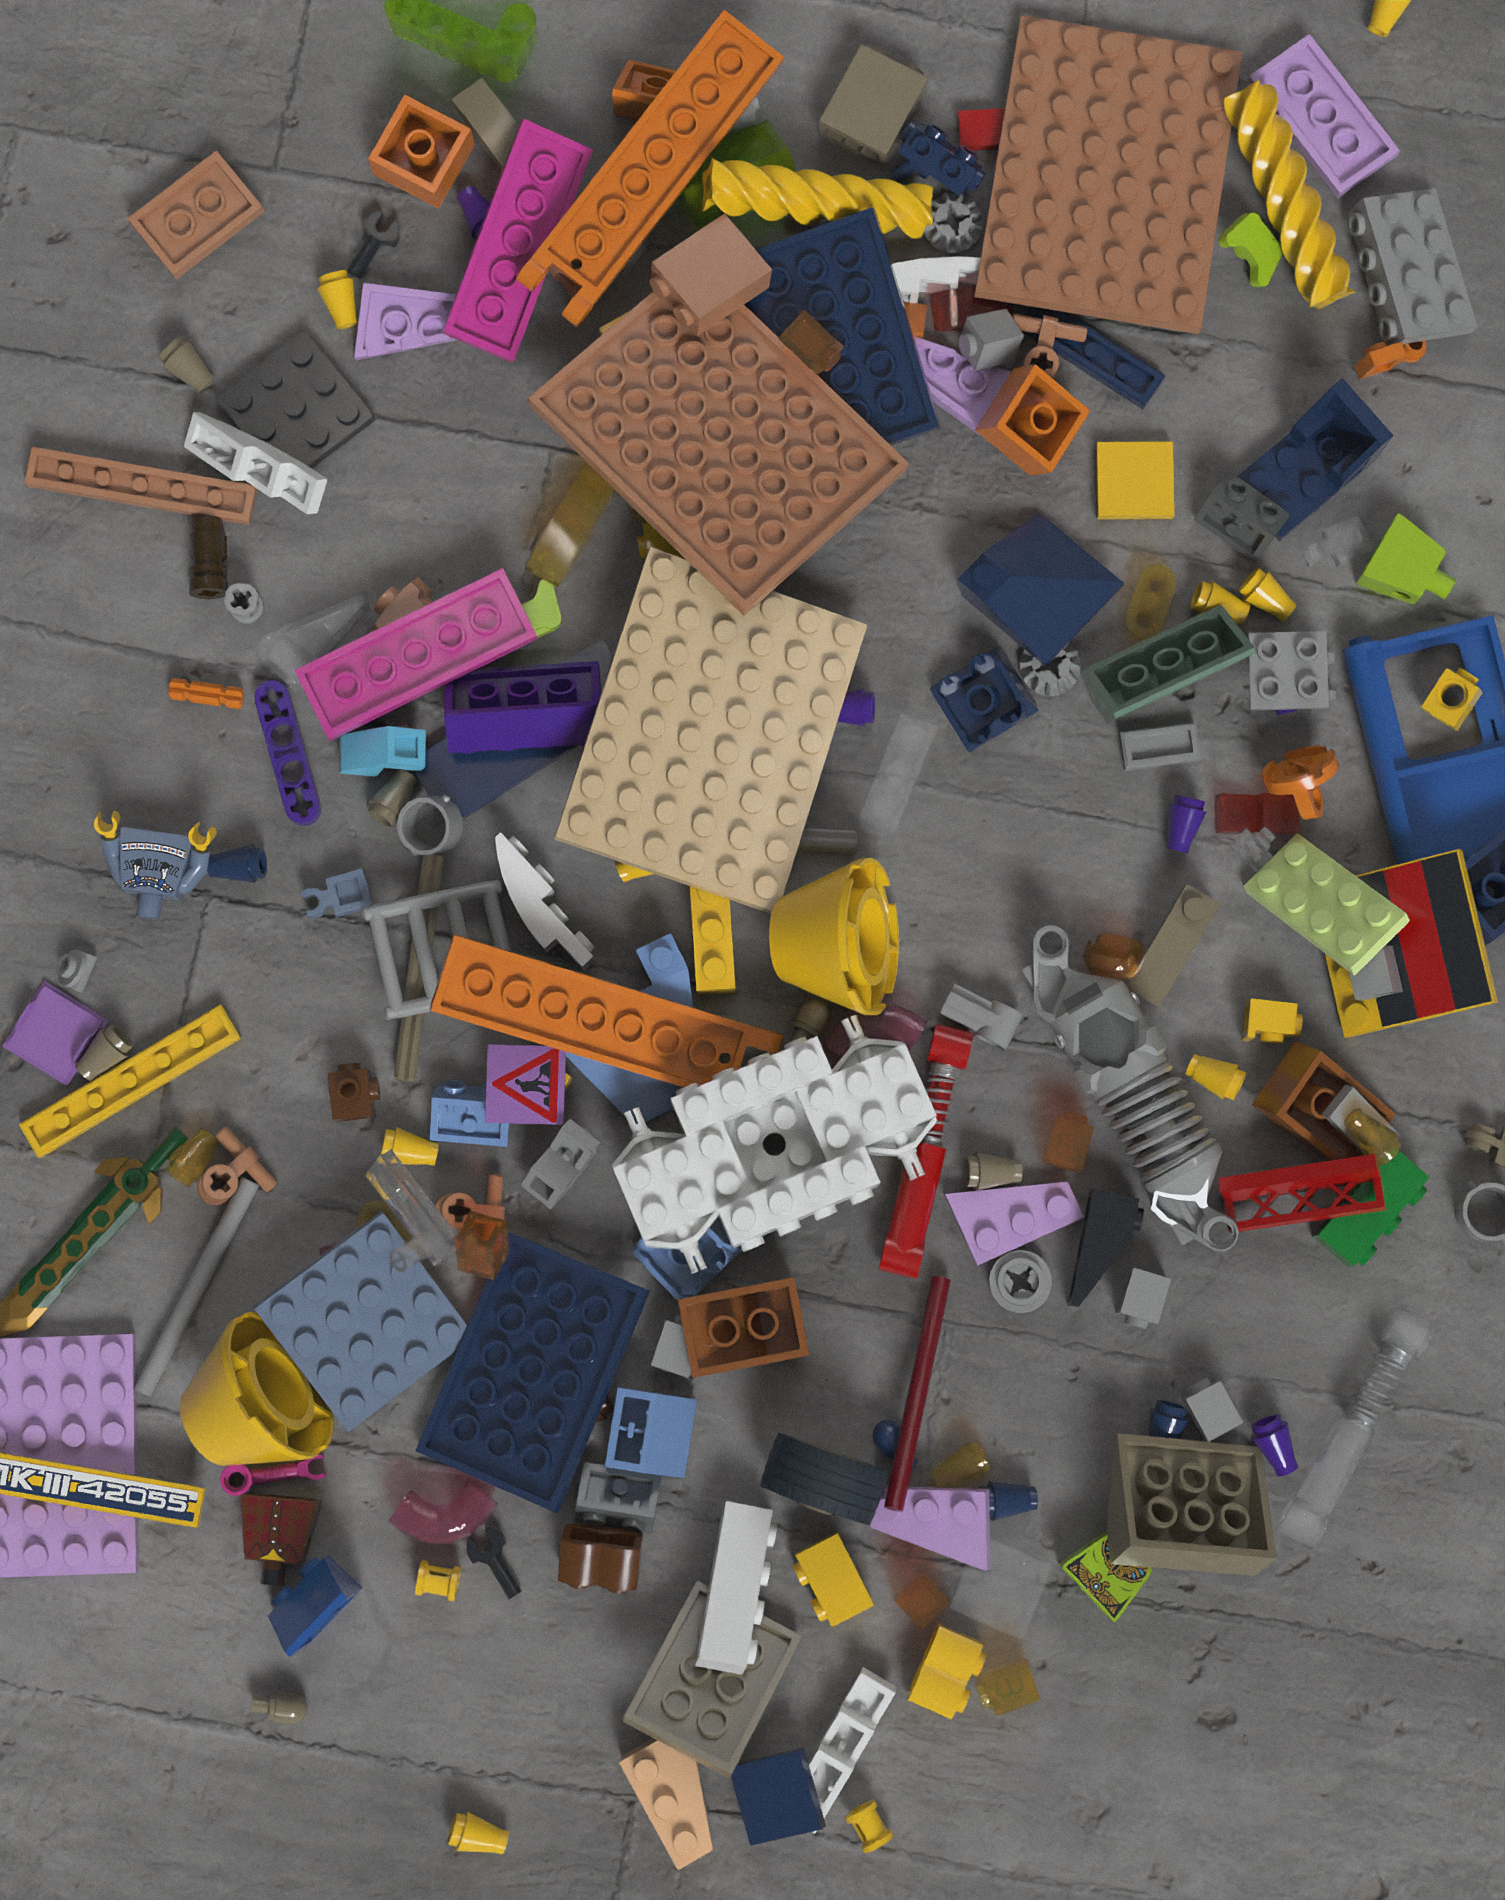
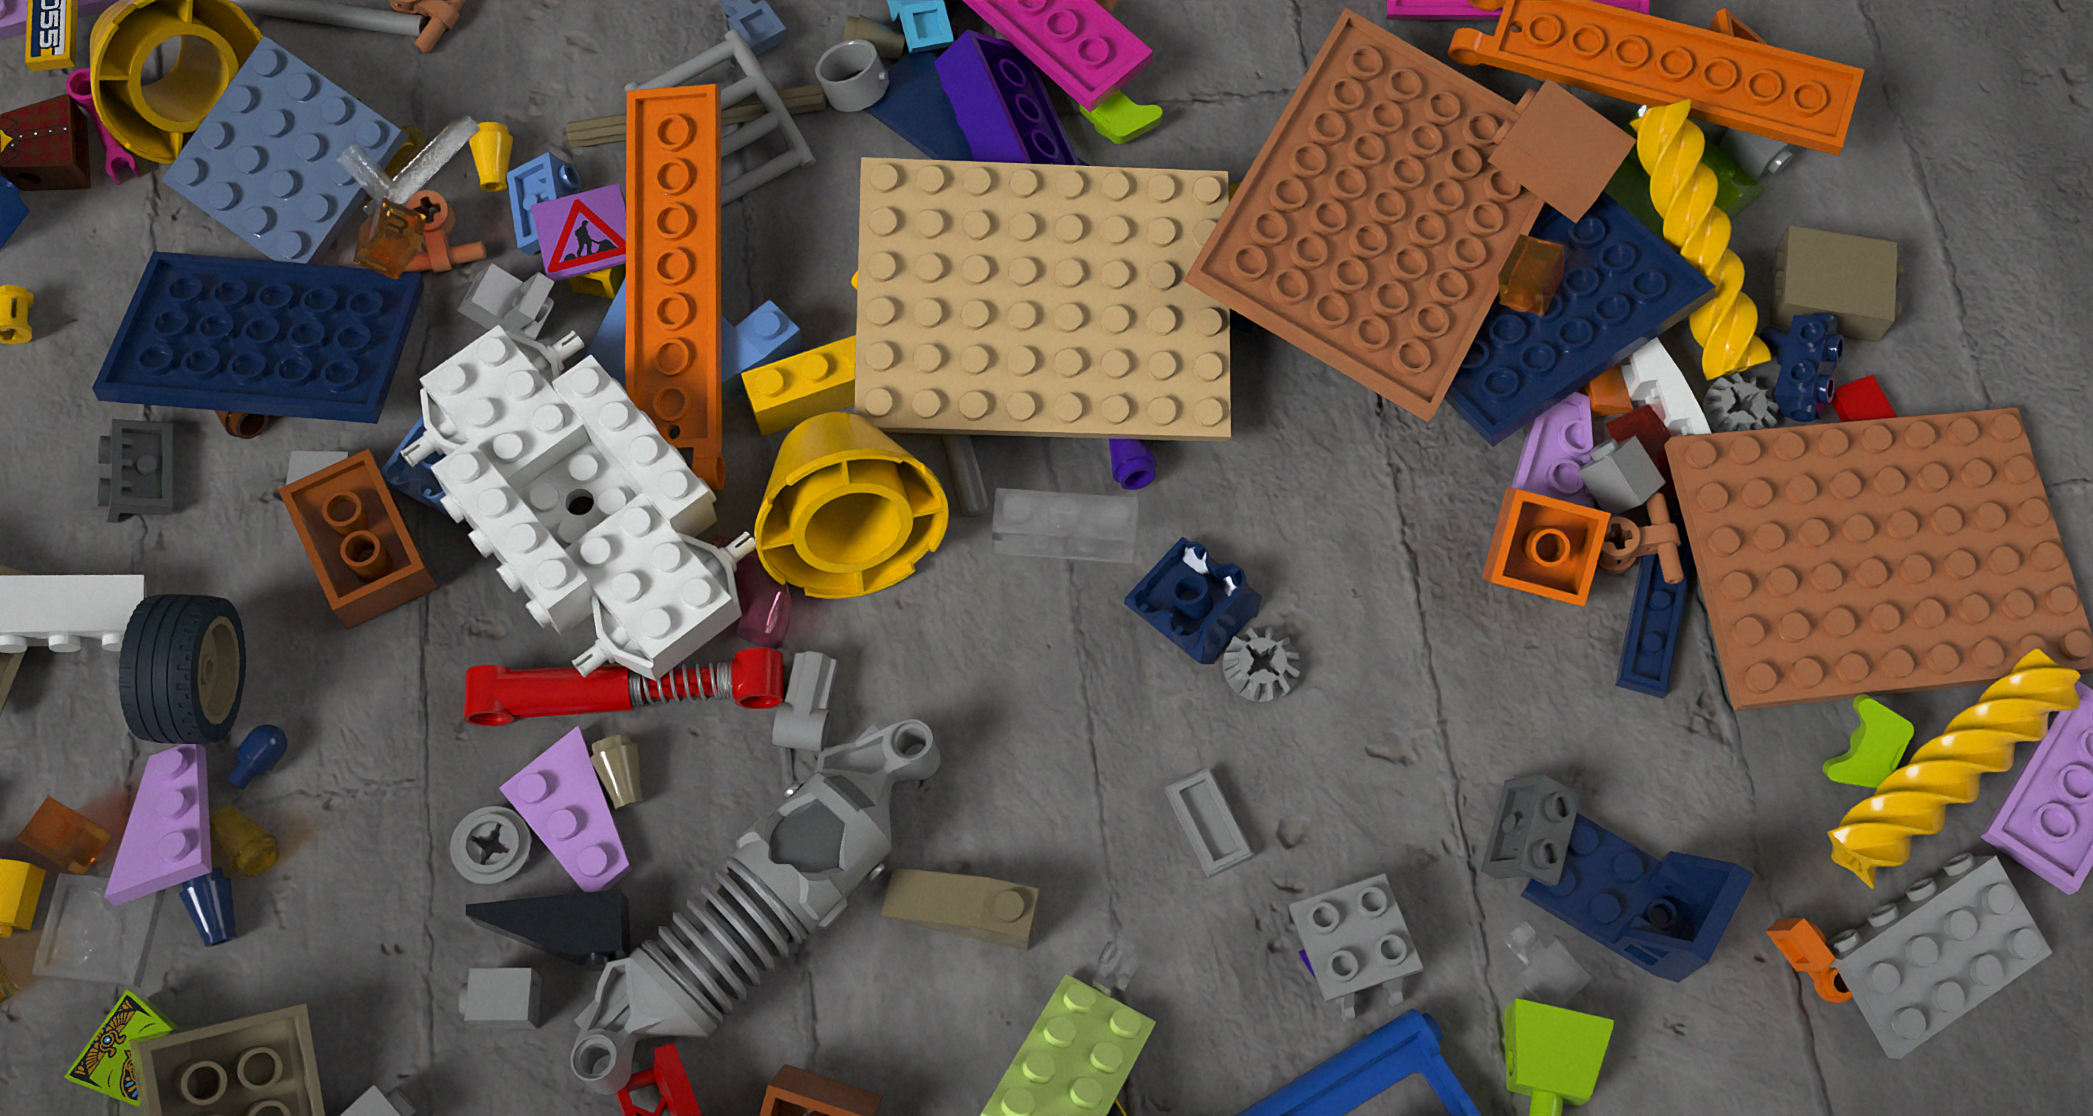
camera: 70 degrees right, 15 degrees down
reddish brown brick [328,1063,380,1122] -> none
clear pink cylinder [388,1481,499,1544] -> none
black bar [467,1526,522,1599] -> none
white slope [495,833,595,971] -> none
clear yellow slope [525,462,616,587] -> none
reddish brown brick [558,1524,643,1594] -> none
medium blue slope [605,1387,697,1478] -> none
dark tan cylinder [791,999,830,1042] -> none
yellow brick [792,1531,874,1627] -> none
dark red piece [884,1276,951,1512] -> none
dark blue slope [957,513,1124,667] -> none
clear orange brick [1041,1112,1094,1174] -> none
sand green slope [1083,605,1256,724] -> none
clear orange hair [1083,933,1146,982] -> none
yellow tile [1096,441,1175,519] -> none
clear yellow plate [1125,564,1177,640] -> none
dark blue cone [1148,1400,1189,1439] -> none
dark purple cone [1166,795,1207,853] -> none
yellow cone [1185,1054,1247,1101] -> none
yellow cone [1190,581,1250,625] -> none
clear red slope [1215,792,1299,834] -> none
yellow cone [1238,567,1297,622] -> none
yellow brick [1242,998,1303,1043] -> none
orange tile [1261,745,1339,820] -> none

